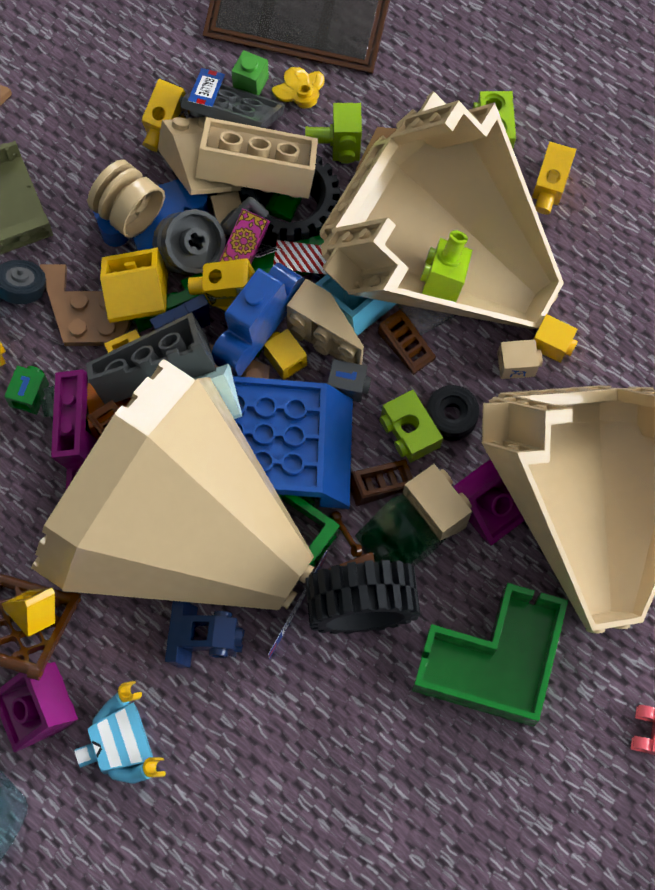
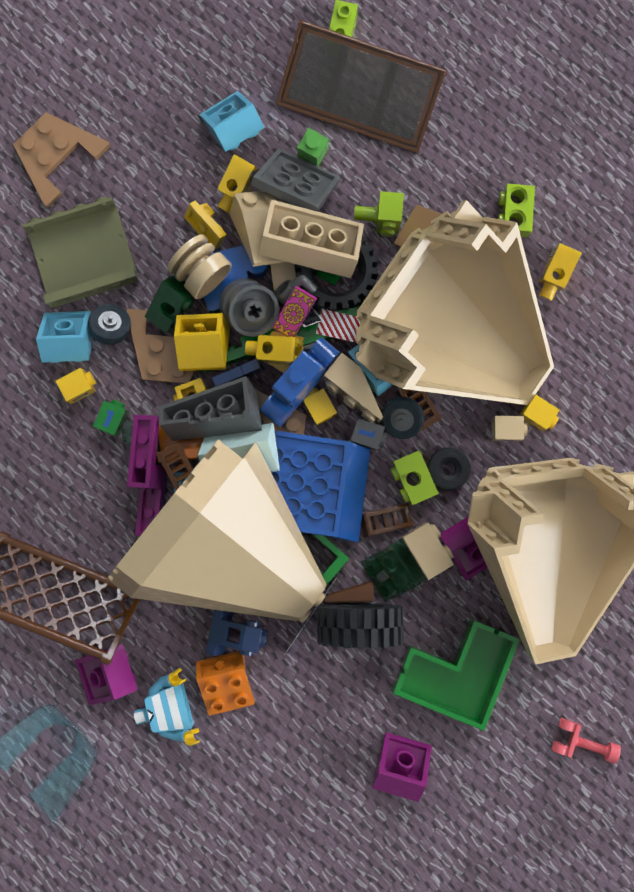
camera: 10 degrees right, 15 degrees up
yellow slope [2,587,55,637] -> none
sticker [188,68,225,107] -> none
yellow plate [272,67,325,109] -> none
reddish brown hinge [330,511,362,557] -> none
lime brick [420,230,473,302] -> none
none -> dark green brick [144,275,194,334]
none -> yellow hinge [184,200,227,250]
none -> orange bracket [196,651,255,716]
none -> medium azure slope [199,91,265,152]
none -> magenta slope [372,732,432,802]
none -> black wheel [382,397,424,439]

